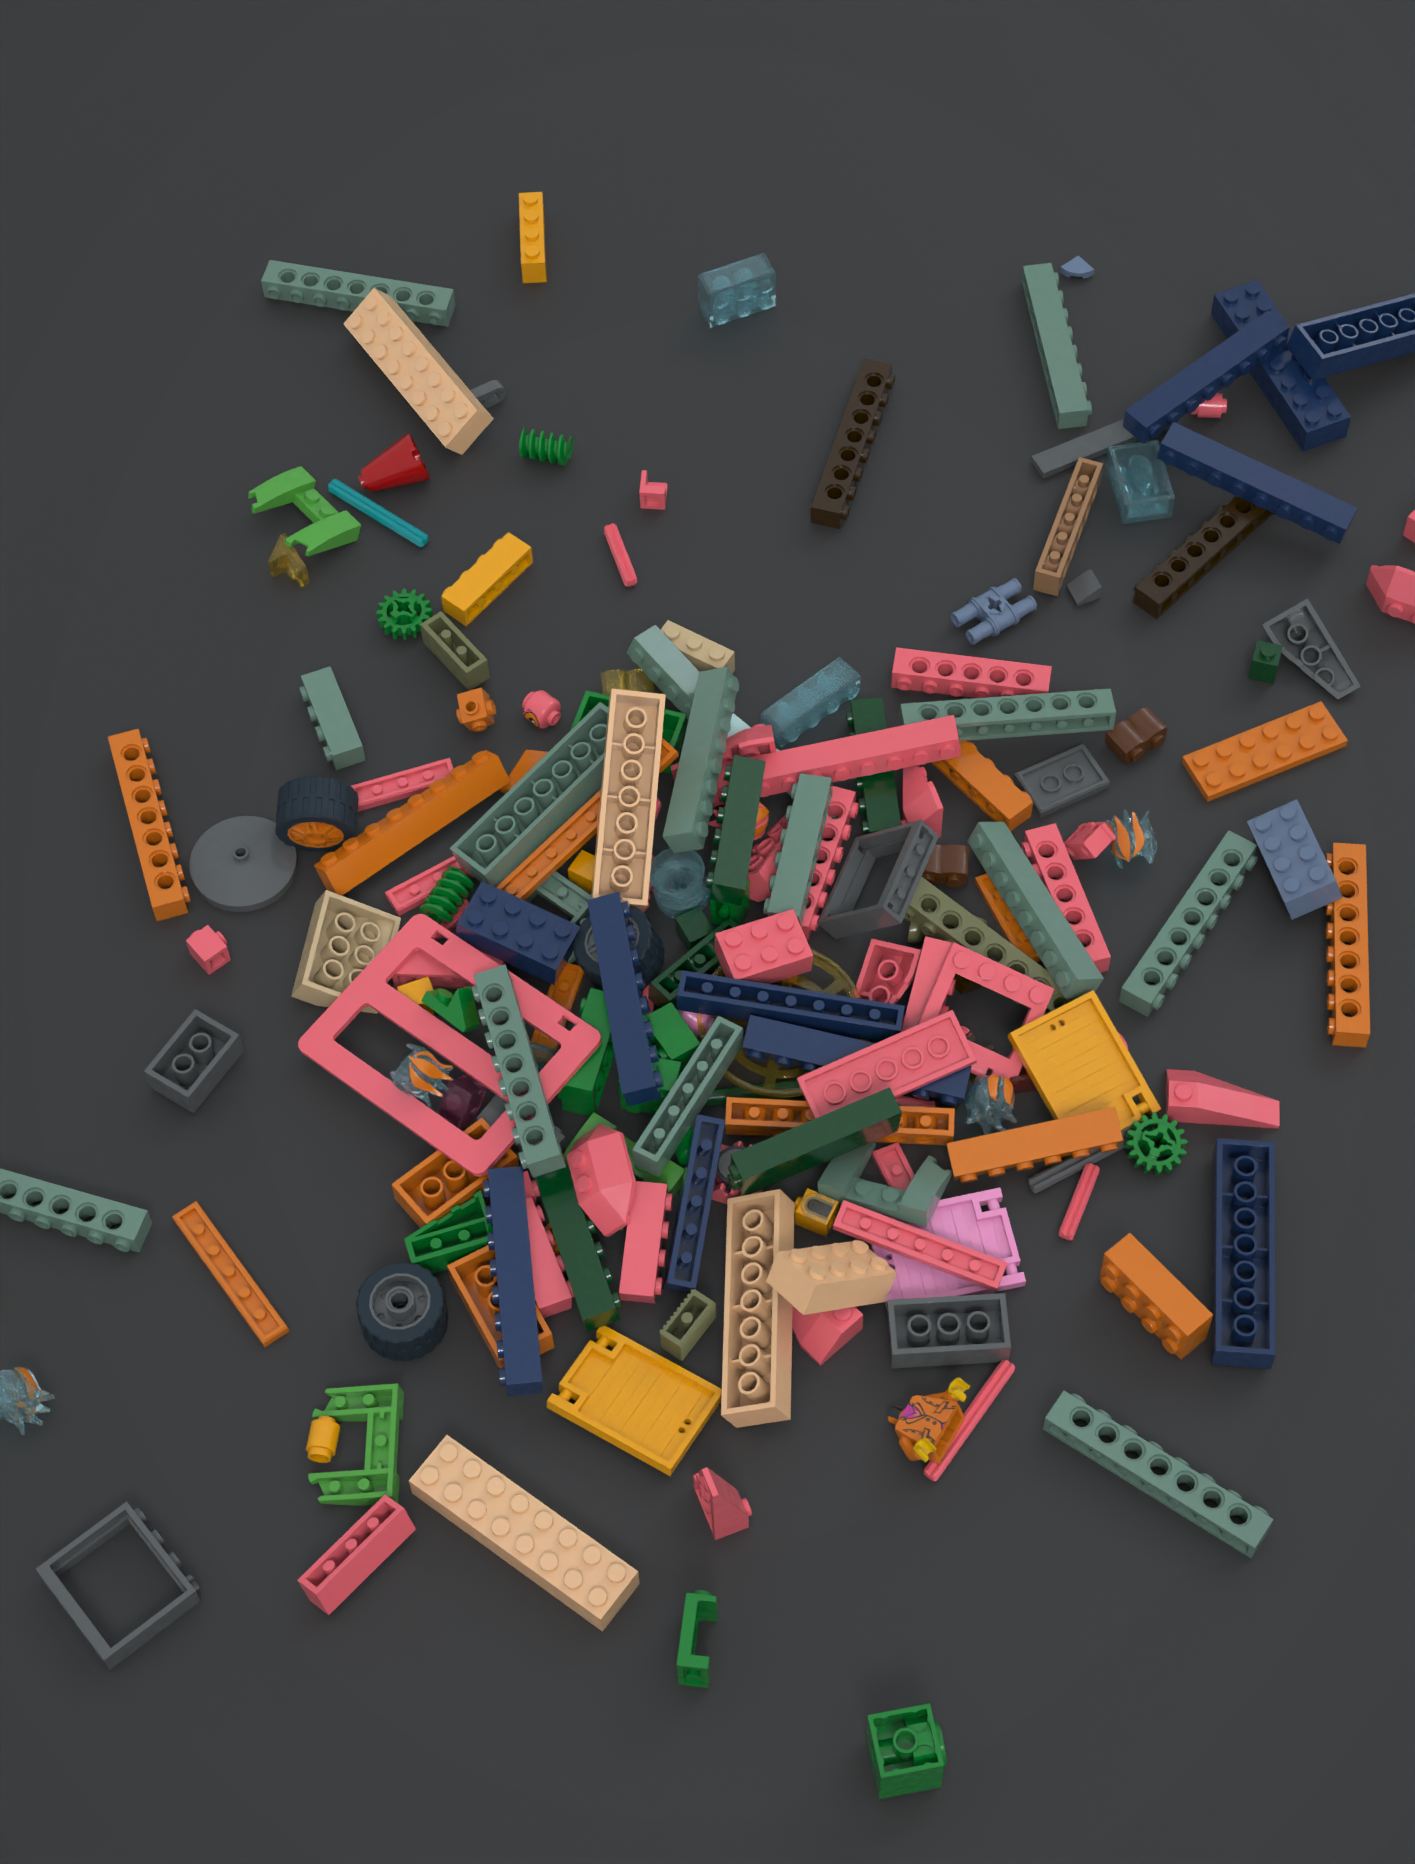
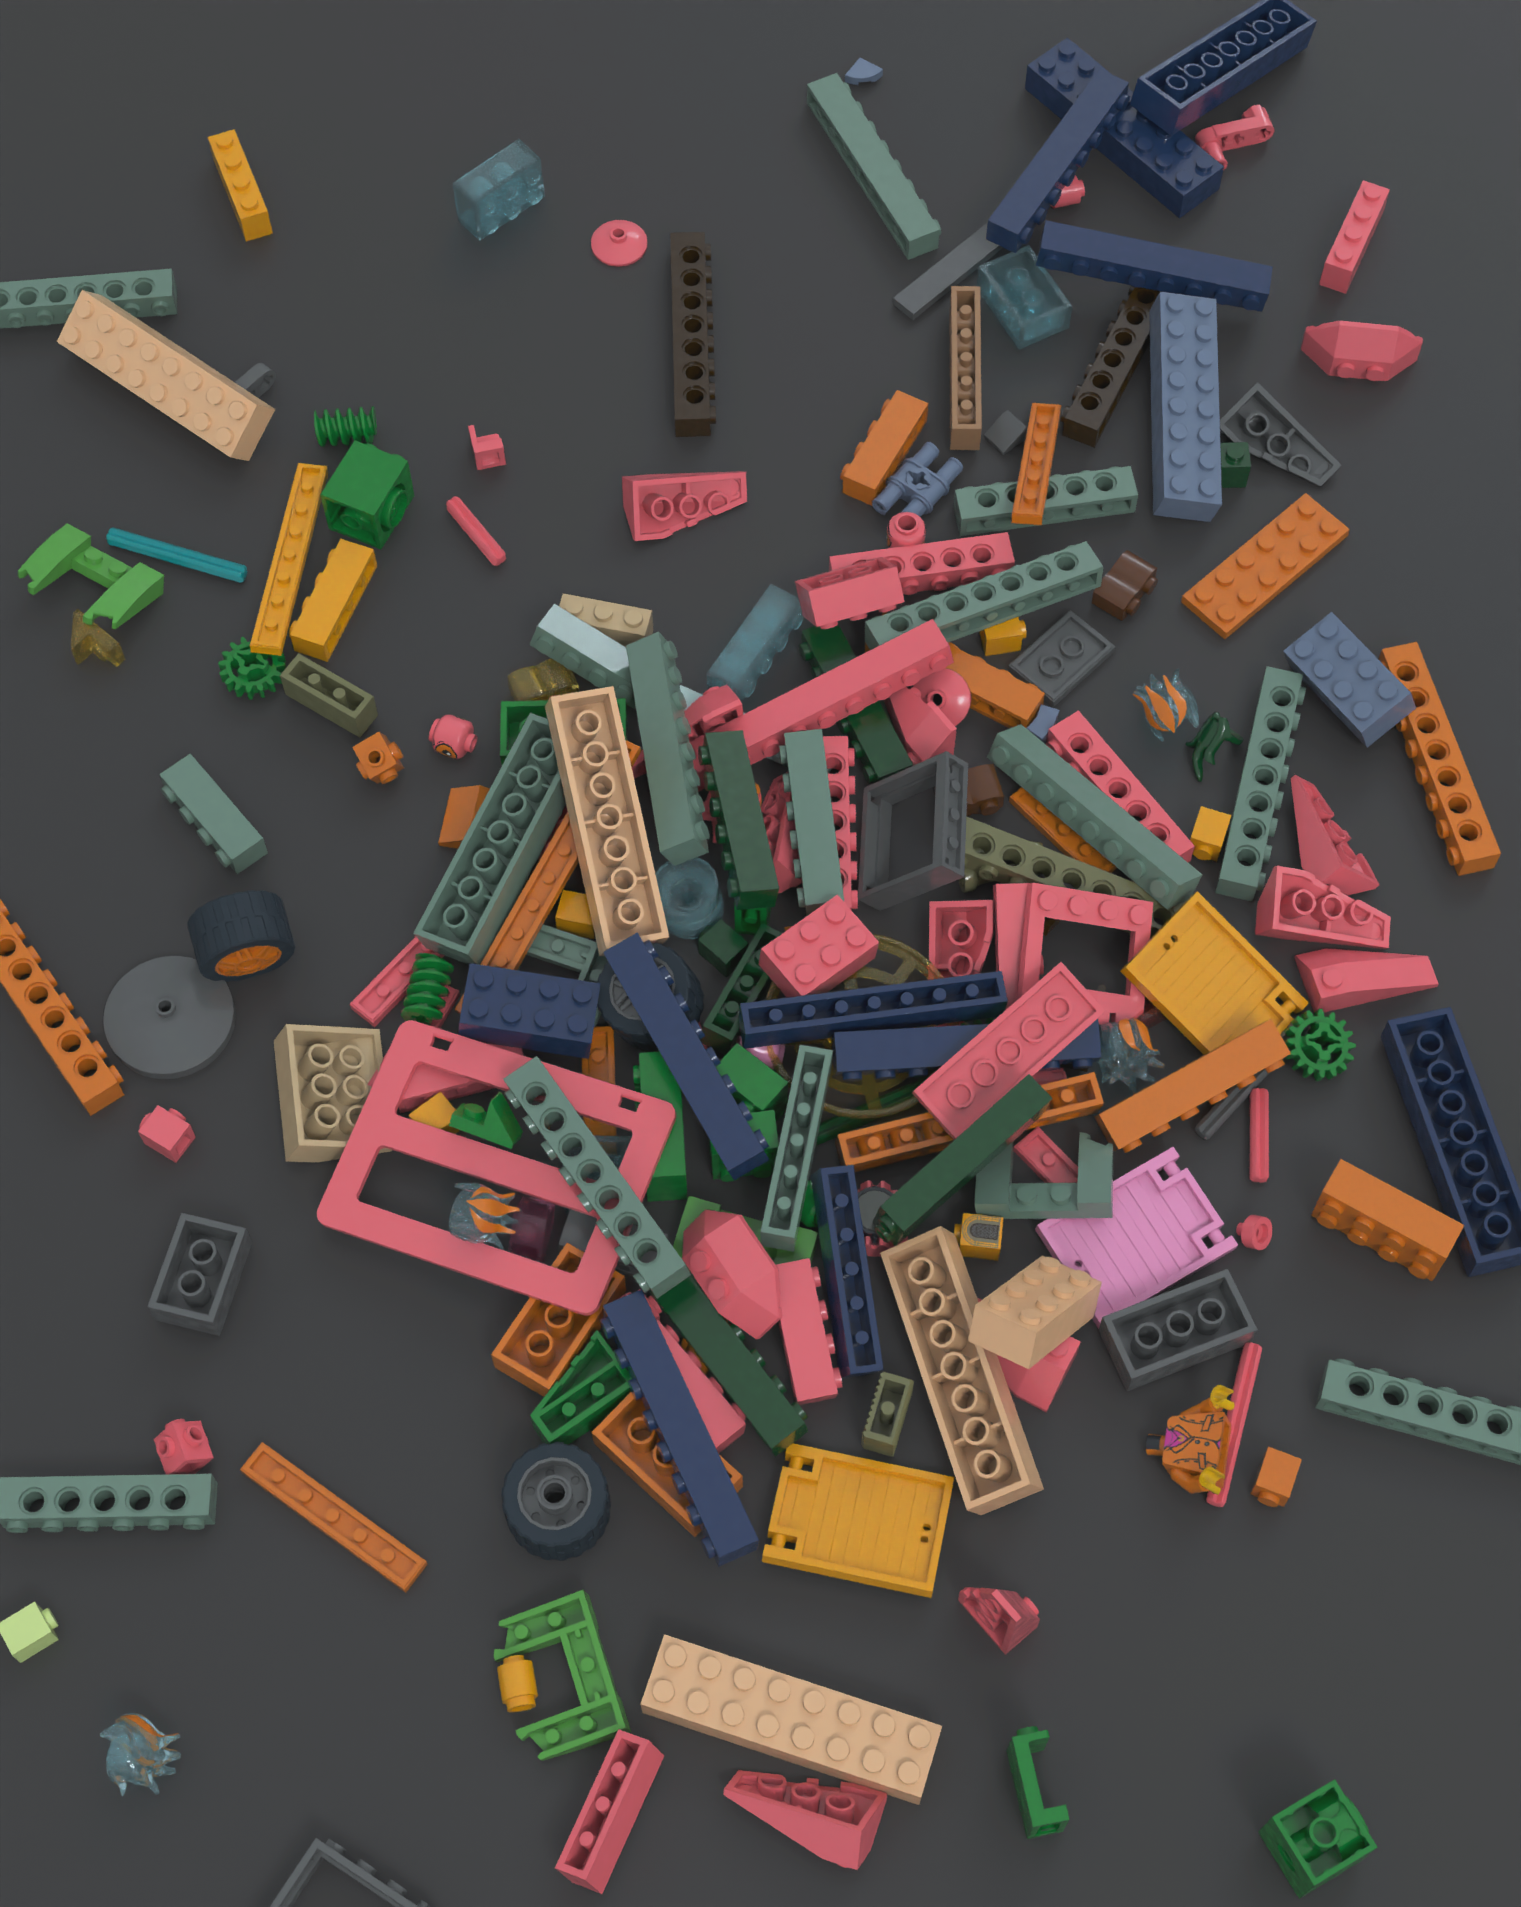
camera: 20 degrees left, 5 degrees up
orange brick [314,750,511,896] -> none
coral tile [351,758,454,812] -> none
red cone [358,434,430,492] -> none
coral plate [833,1200,1007,1292] -> none
coral piece [1064,822,1116,860] -> none
none -> coral brick [154,1419,214,1474]
none -> light orange tile [250,463,328,656]
none -> green brick [320,440,415,549]
none -> coral dish [591,220,647,267]
none -> coral wedge [622,471,747,541]
none -> coral wedge [723,1770,888,1870]
none -> coral brick [795,557,905,629]
none -> orange brick [840,390,929,506]
none -> coral head [886,512,926,548]
none -> coral dish [913,668,971,726]
none -> sand green brick [953,466,1138,536]
none -> light orange brick [979,617,1027,656]
none -> orange tile [1011,403,1061,525]
none -> sand blue piece [1026,704,1059,743]
none -> sand blue brick [1149,292,1222,522]
none -> dark green piece [1185,712,1244,782]
none -> light orange brick [1190,806,1231,862]
none -> coral beam [1195,105,1275,170]
none -> coral tile [1236,1215,1272,1250]
none -> orange brick [1251,1447,1302,1507]
none -> coral wedge [1255,866,1391,949]
none -> coral wedge [1290,775,1379,896]

